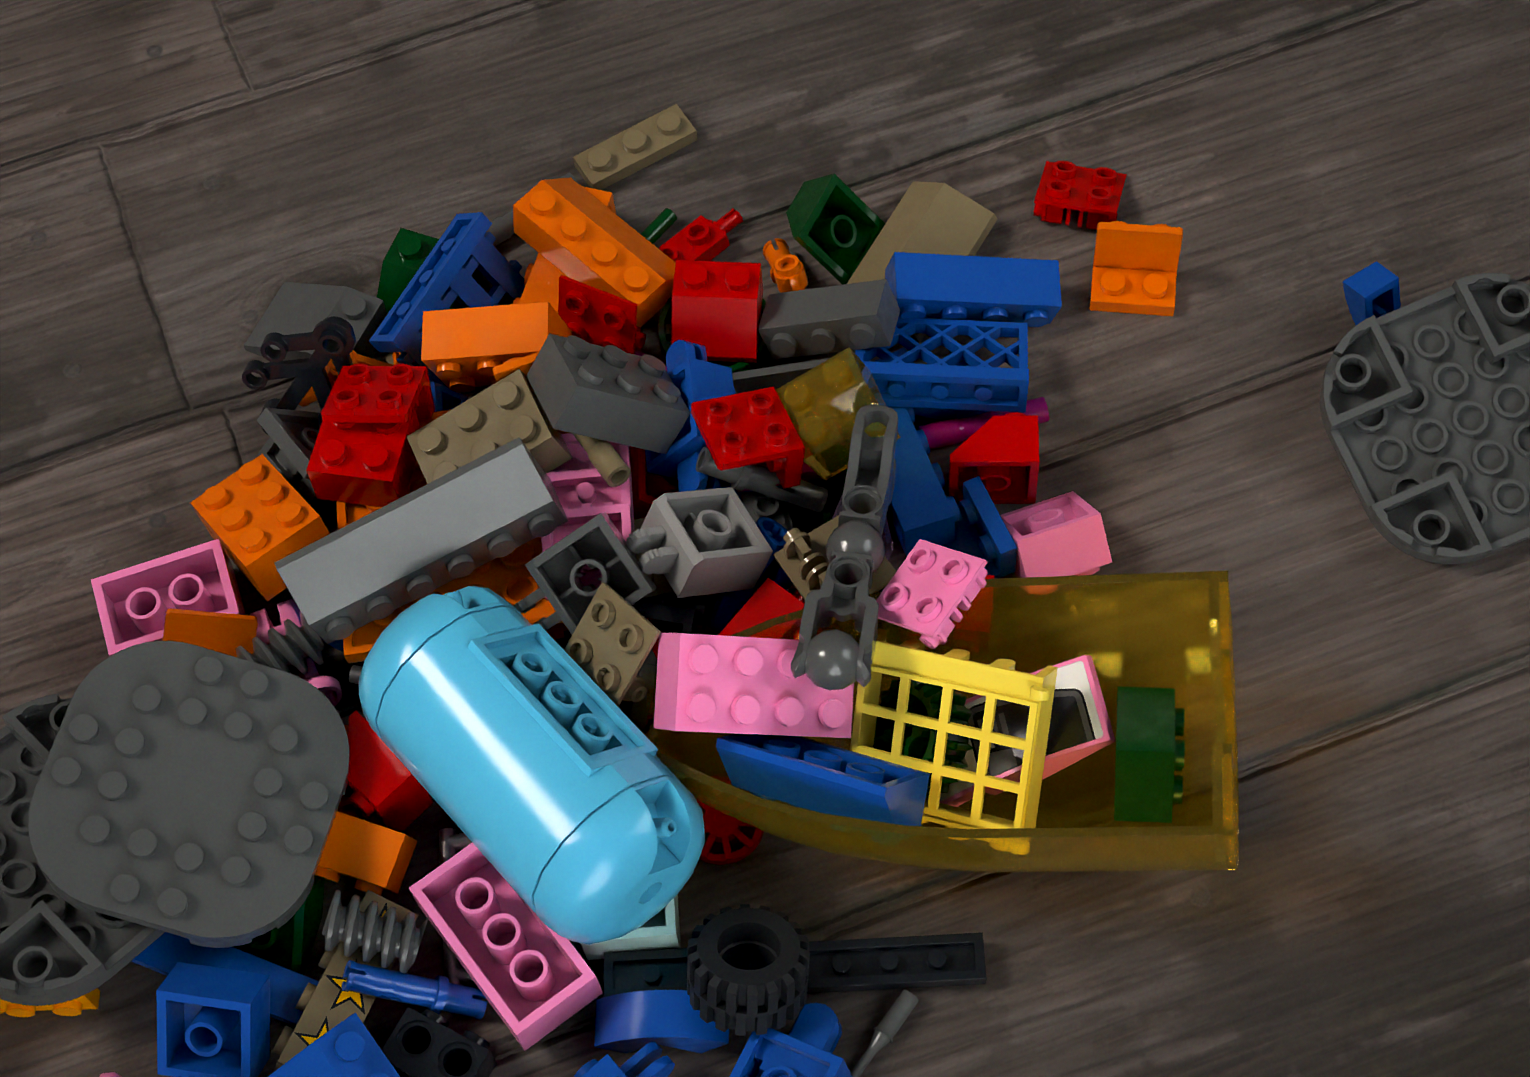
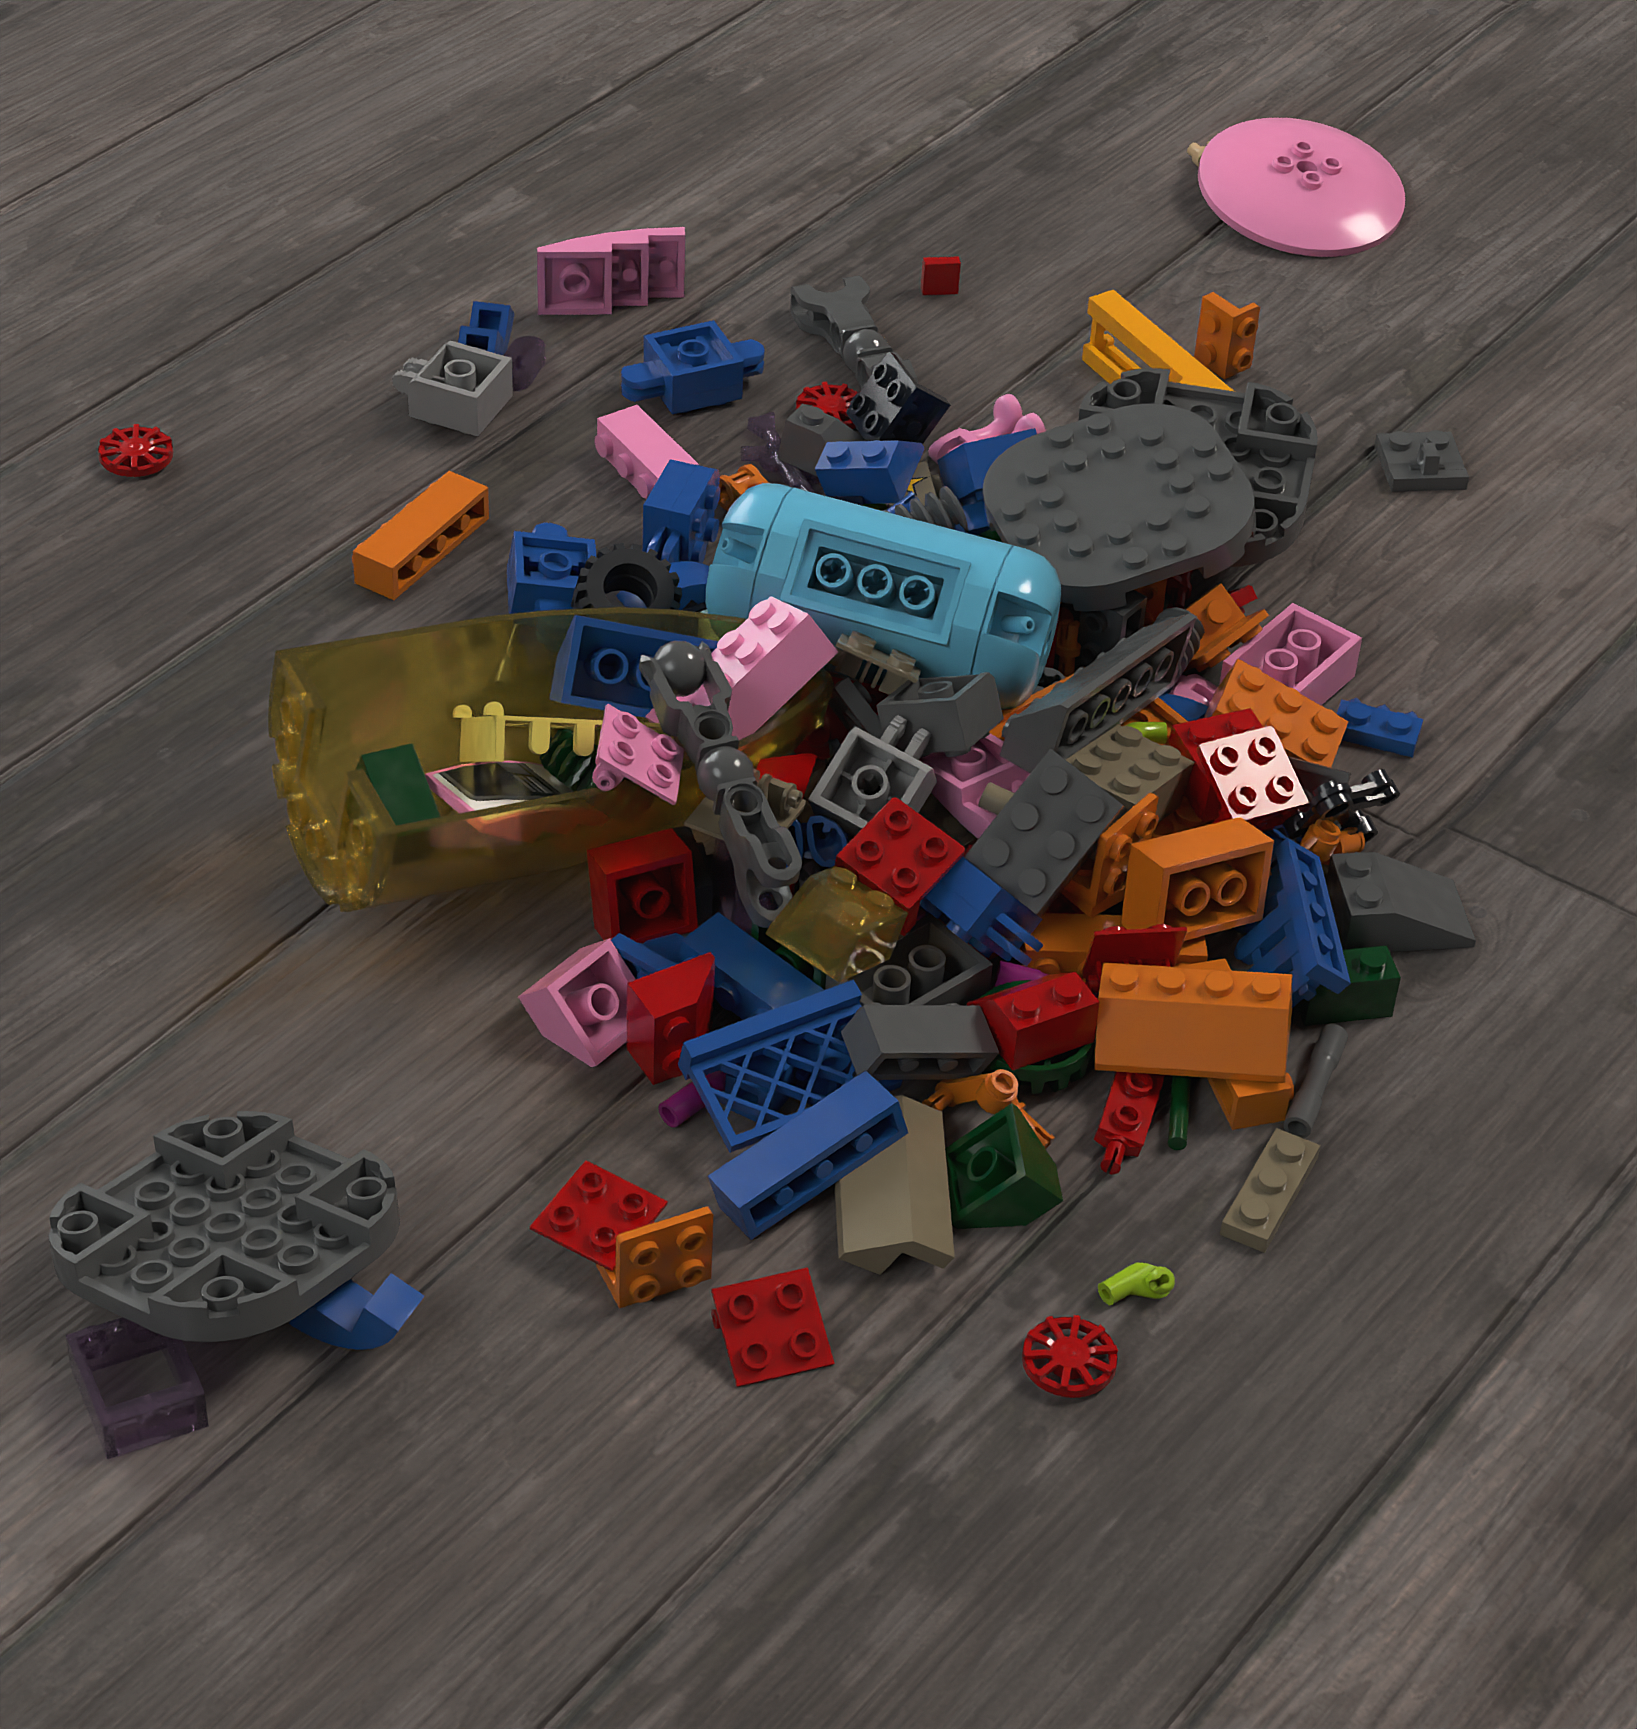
camera: 140 degrees right, 20 degrees down
none -> red hinge [529,1160,668,1272]
none -> red wheel [1022,1315,1118,1398]
none -> lime arm [1098,1262,1175,1305]
none -> blue plate [1336,698,1423,758]

